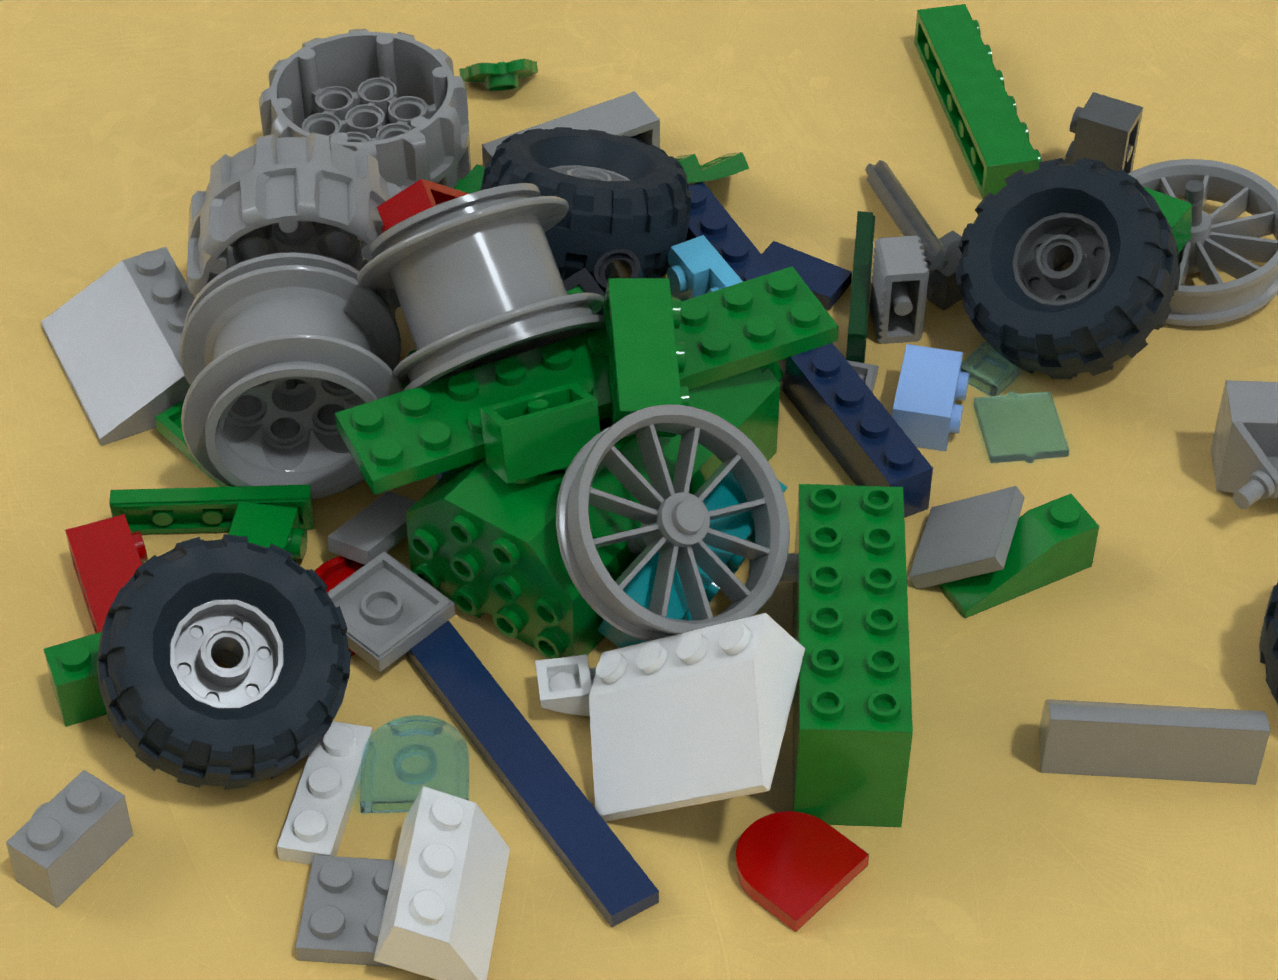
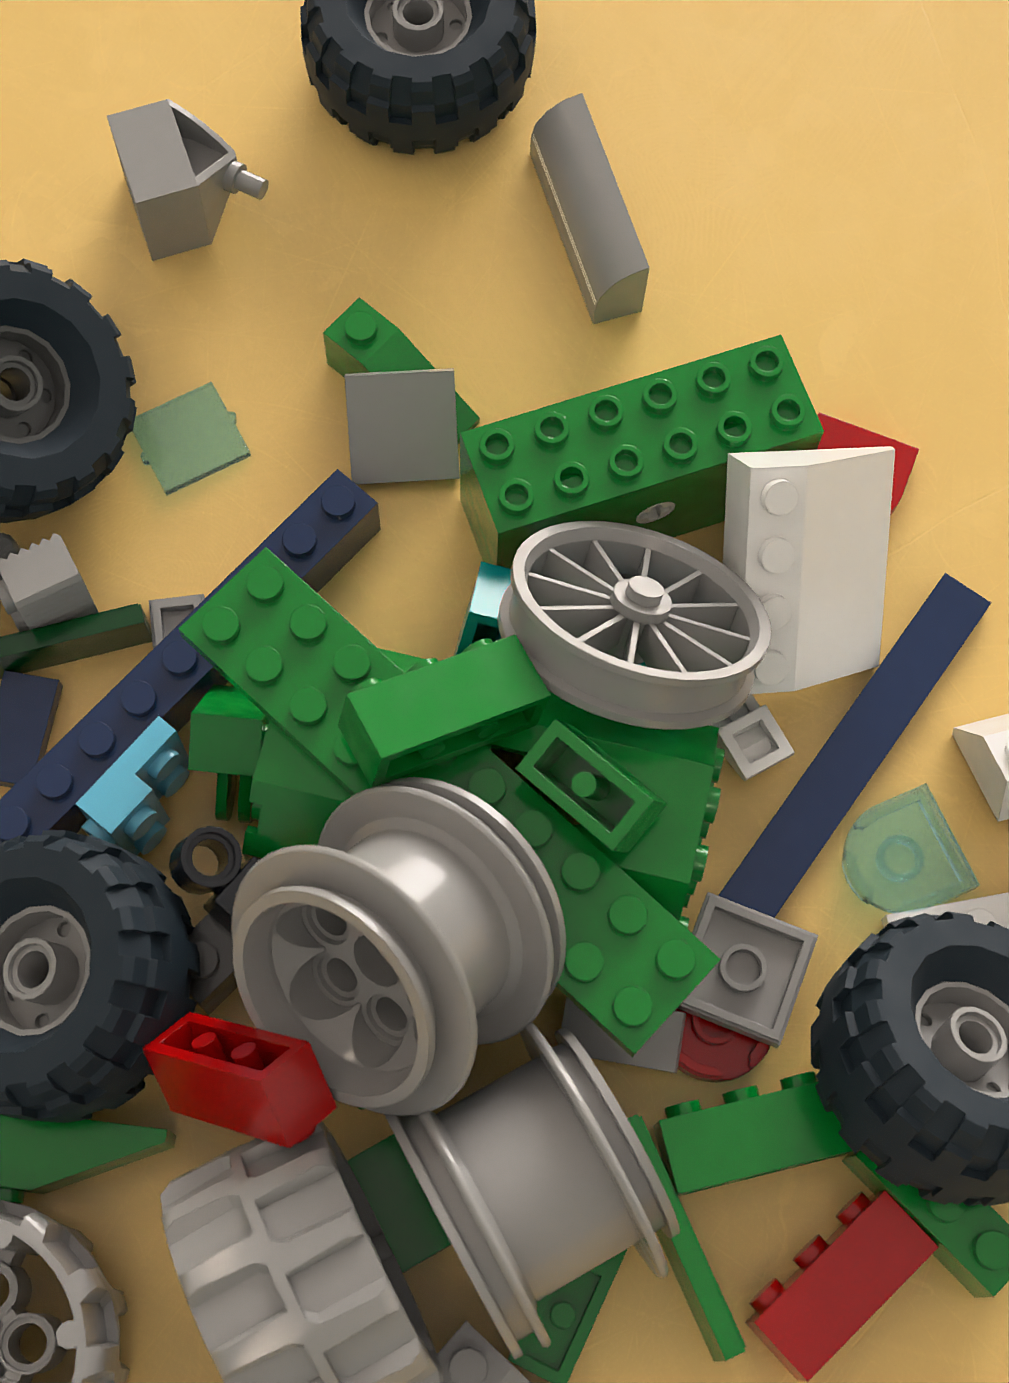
camera: 115 degrees left, 25 degrees up
light blue brick [892,344,969,451] -> none
clear light blue tile [961,341,1022,399] -> none

